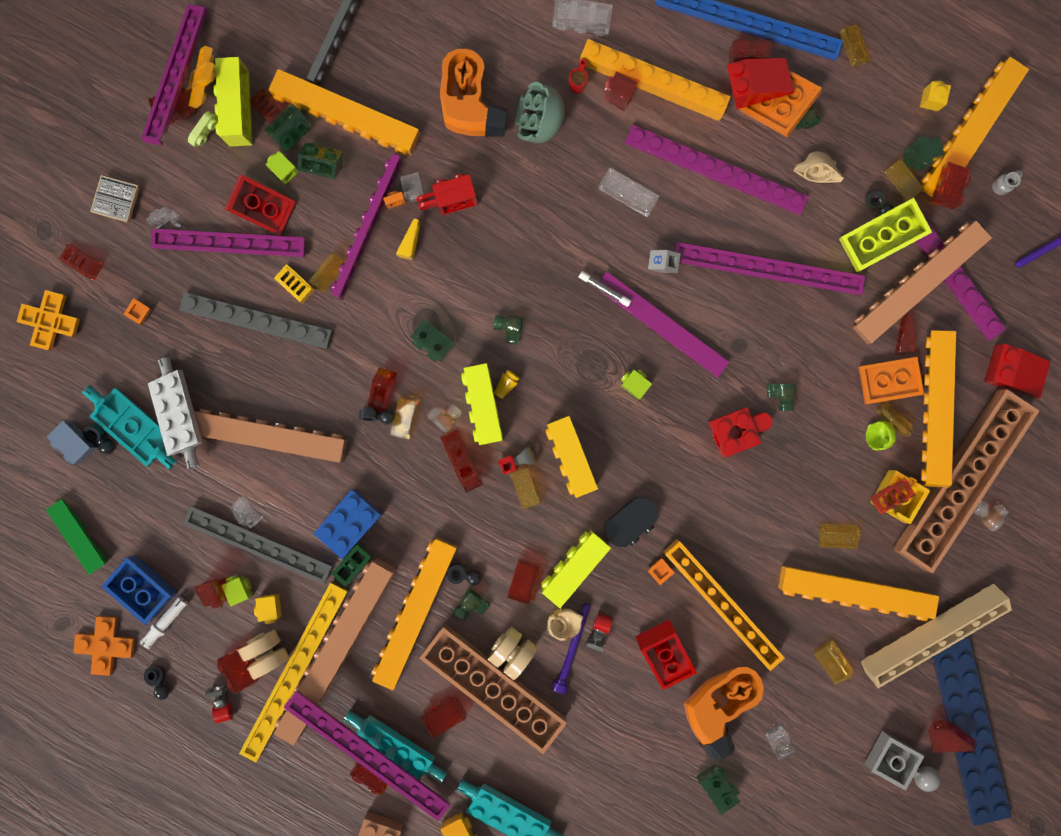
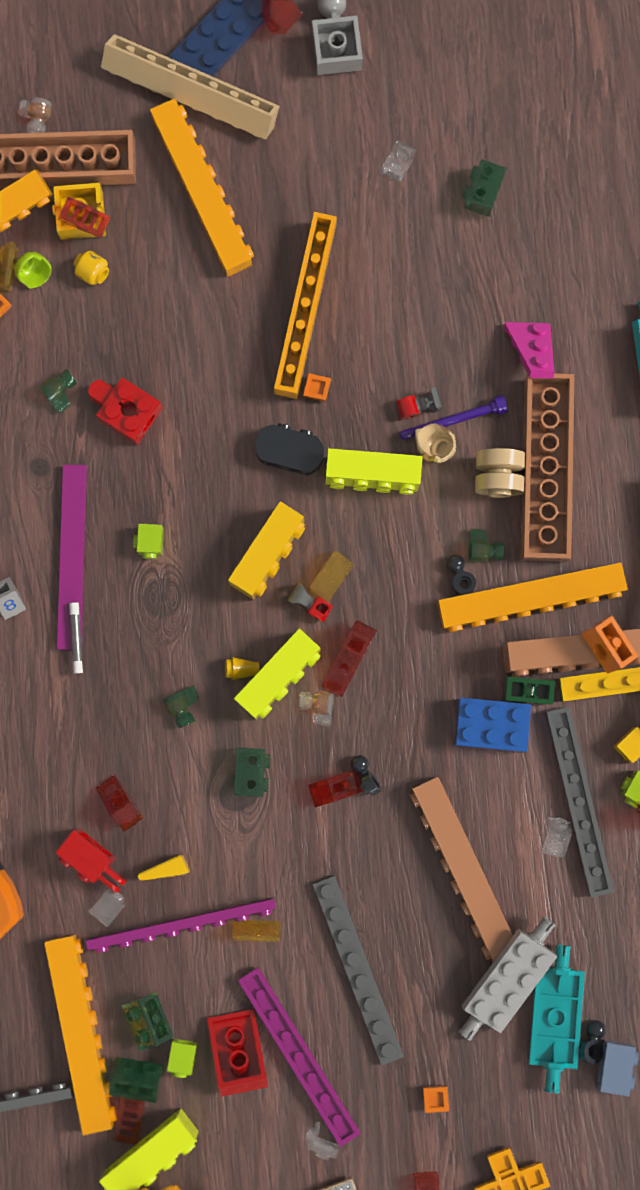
camera: 135 degrees left, 5 degrees down
yellowish green plate [188,111,218,148] -> none
yellow slope [274,264,315,304] -> none
orange plate [383,191,406,209] -> none
clear yellow slope [390,398,418,439] -> none
clear red brick [421,695,467,738] -> none
clear red brick [507,559,543,604] -> none
red slope [635,620,697,690] -> none
orange piece [684,667,764,762] -> none
clear yellow slope [813,640,853,685] -> none
clear yellow slope [818,524,861,549] -> none
none -> yellow head [74,251,109,285]
none -> clear red slope [96,774,143,832]
none -> dark pink wing [503,322,554,379]
none -> orange brick [581,616,638,674]

